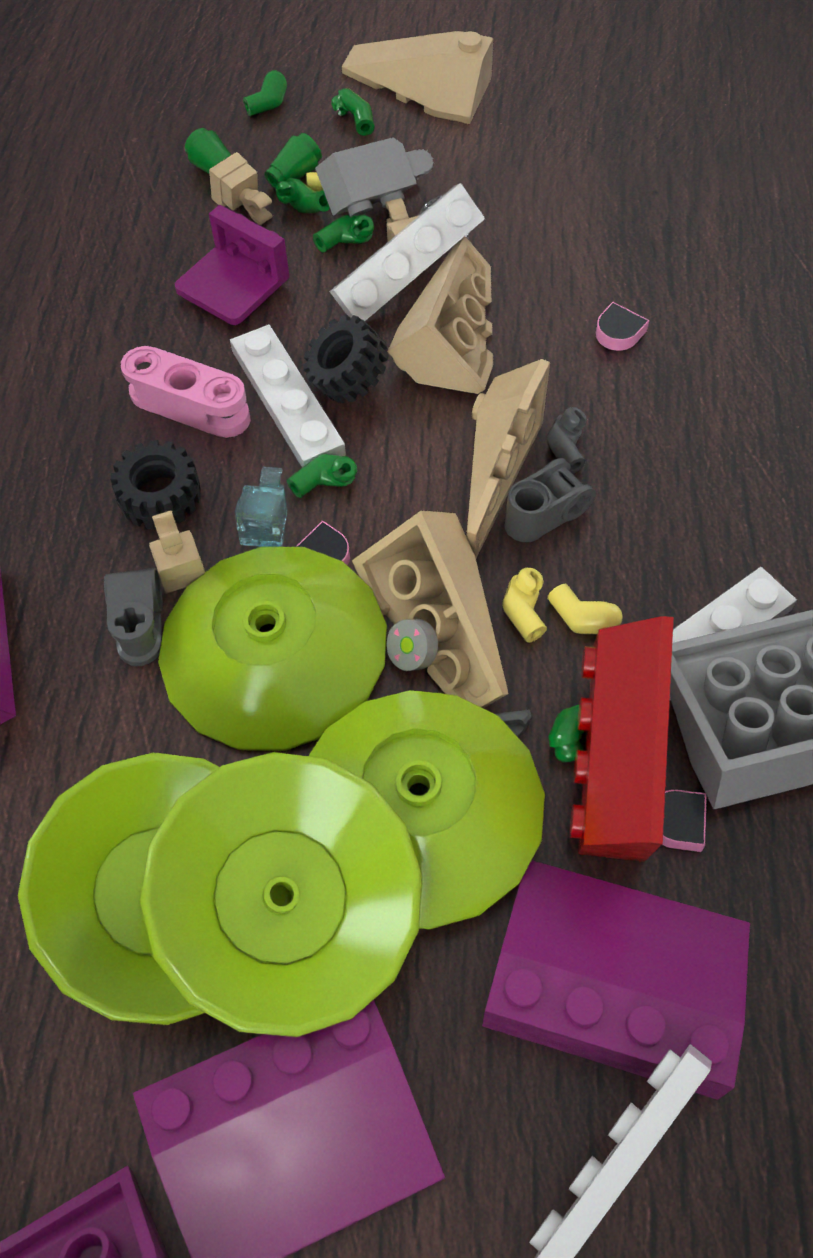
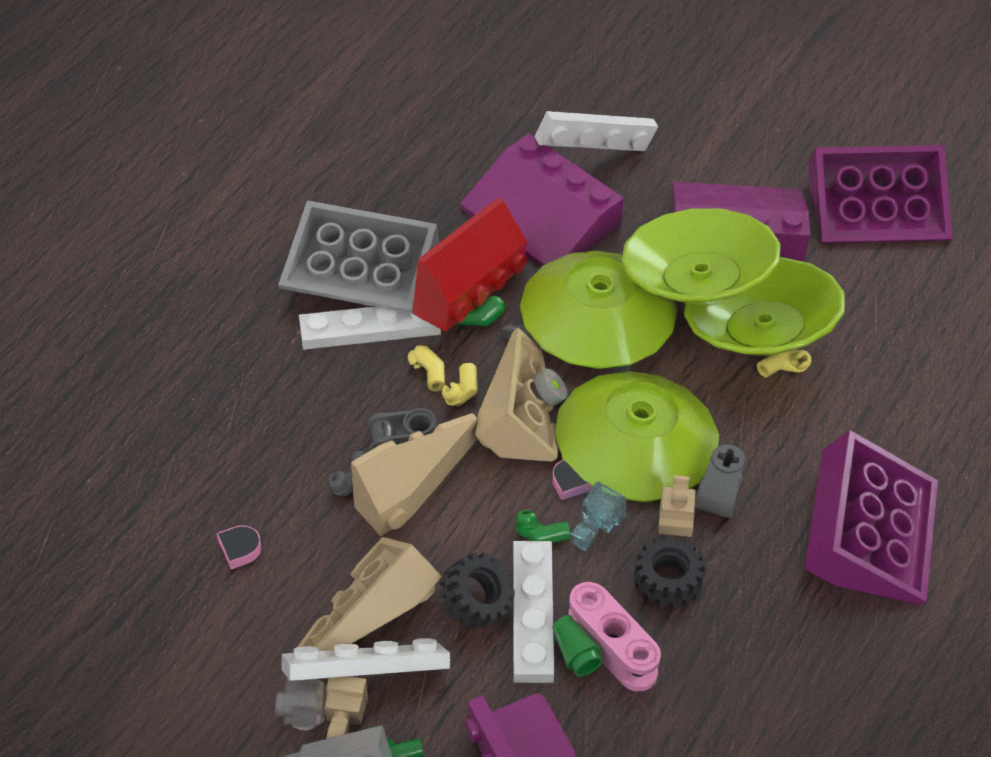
camera: 155 degrees left, 10 degrees down
none -> green cone [552,615,604,677]

